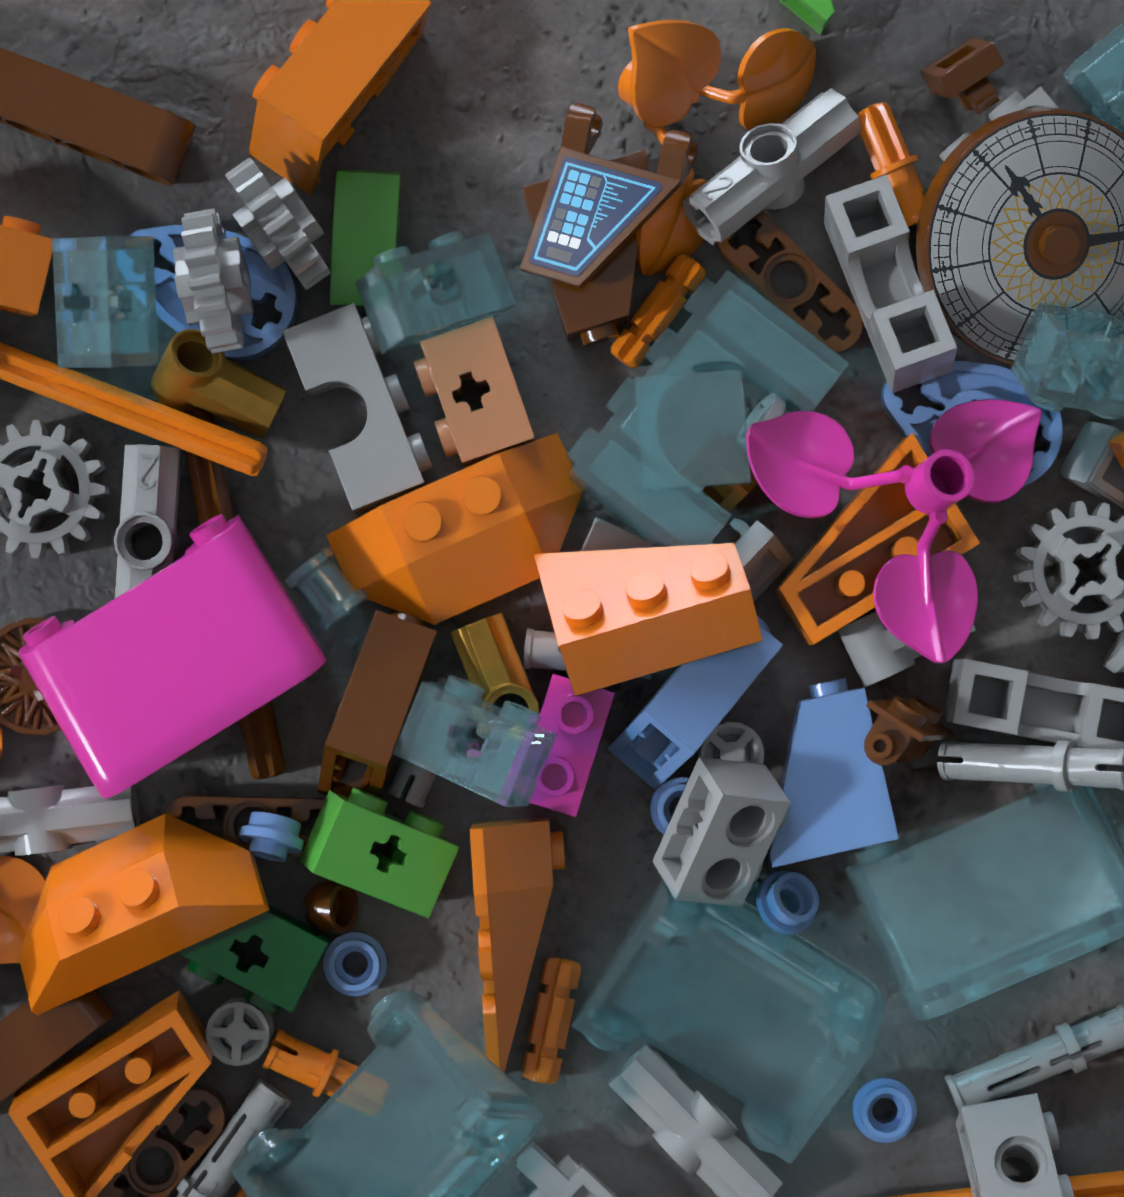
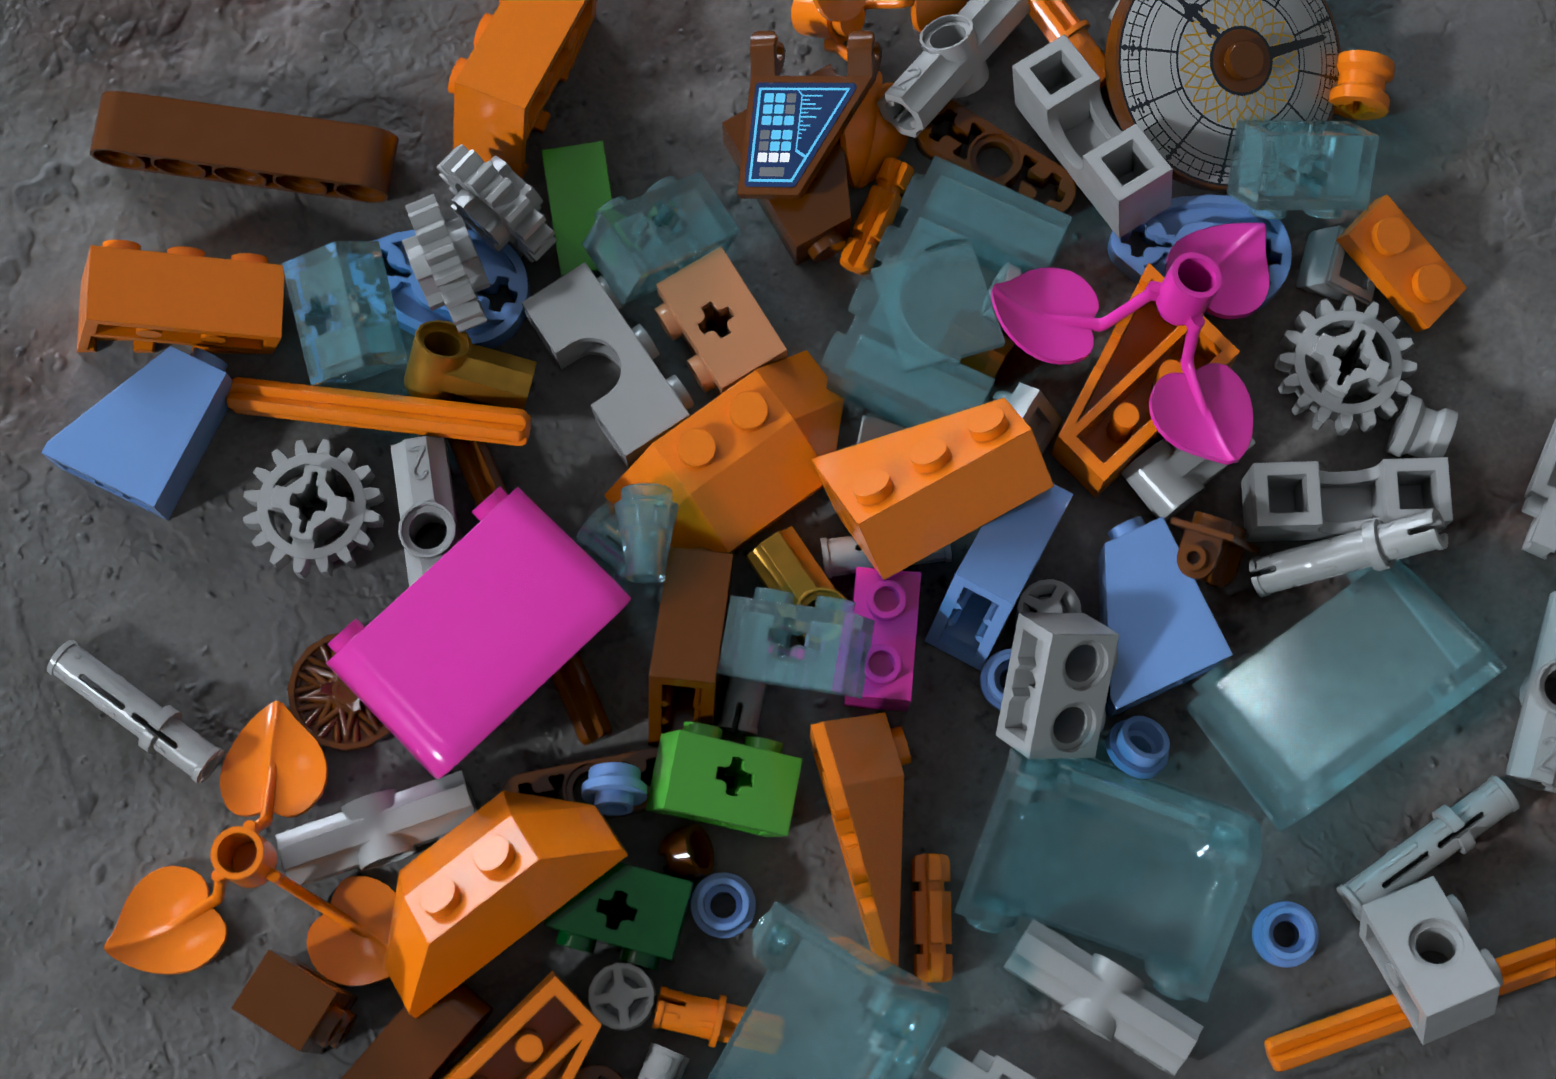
camera: 10 degrees left, 10 degrees down
none -> clear light blue cone [614,483,679,583]

